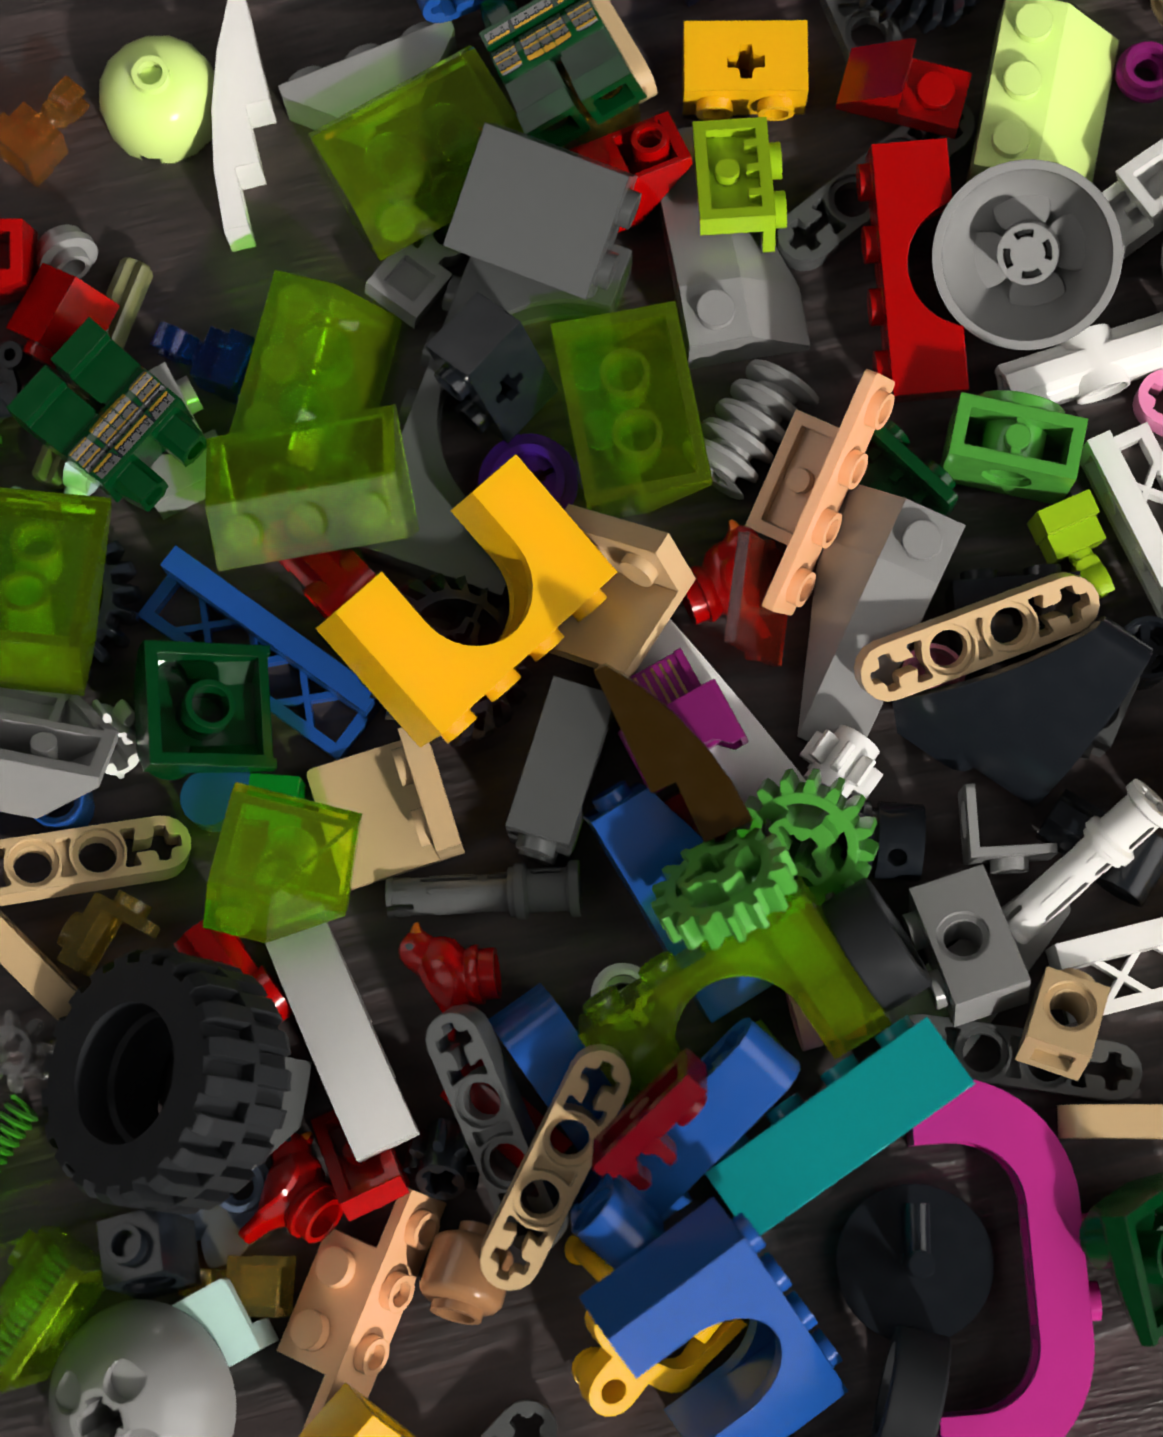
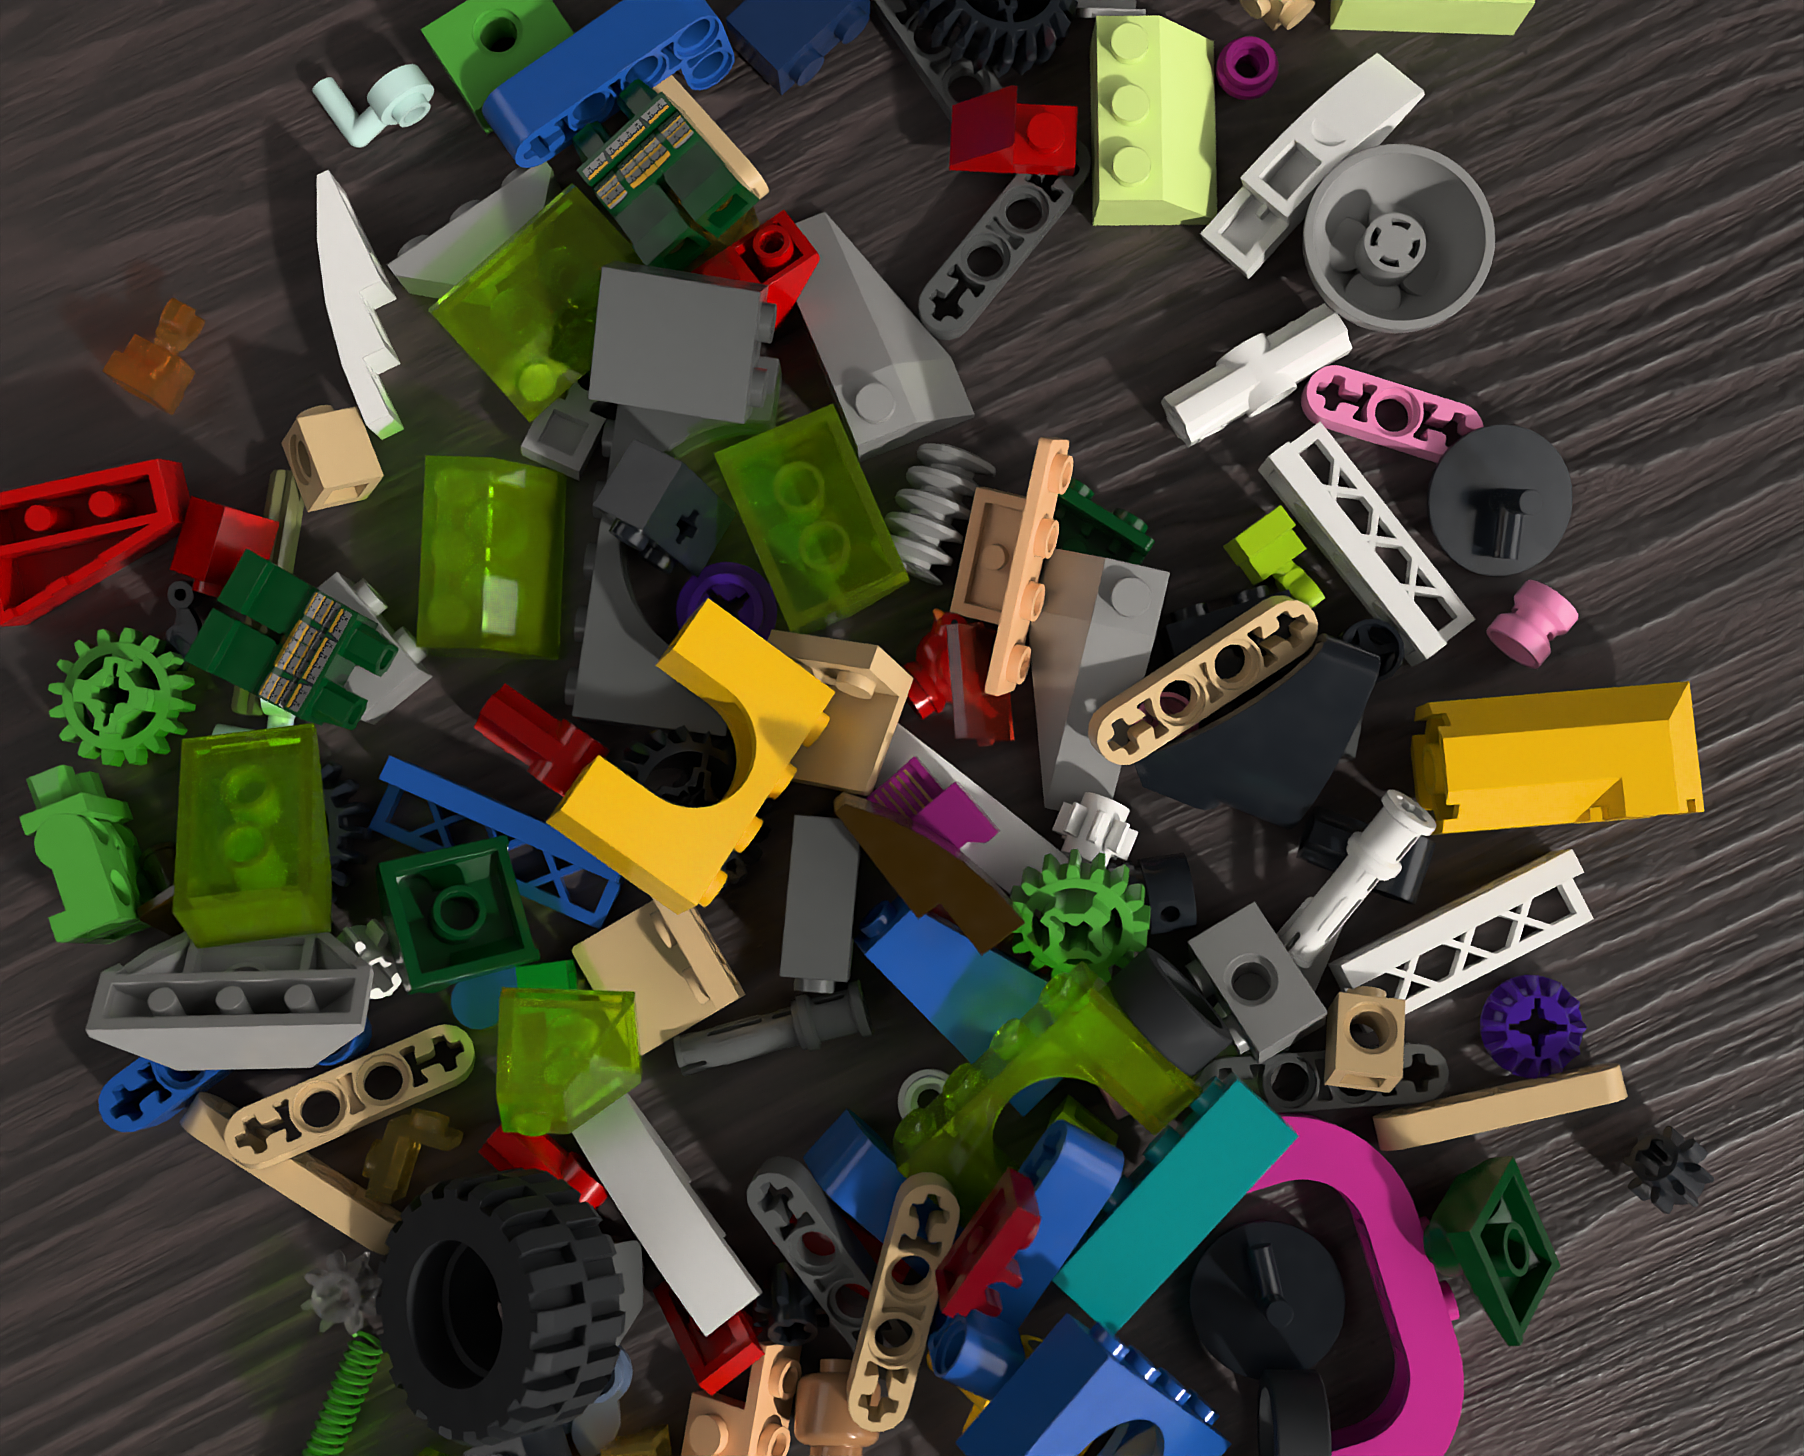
camera: 15 degrees left, 5 degrees up
light grey plate [36,224,98,279] -> none
yellowish green cylinder [99,35,215,163] -> none
clear blue piece [150,322,265,407] -> none
clear neon green slope [205,404,420,571] -> none
red animal [238,1131,343,1244] -> none
red animal [398,922,502,1042] -> none
bright green gear [651,828,798,950] -> none
yellow brick [682,20,808,121] -> none
lime bracket [692,117,787,253] -> none
red arch [856,138,969,403] -> none
light grey piece [932,159,1123,350] -> none
bright green brick [940,390,1088,504] -> none
light grey bracket [958,784,1058,874] -> none
none -> tan brick [281,405,384,512]

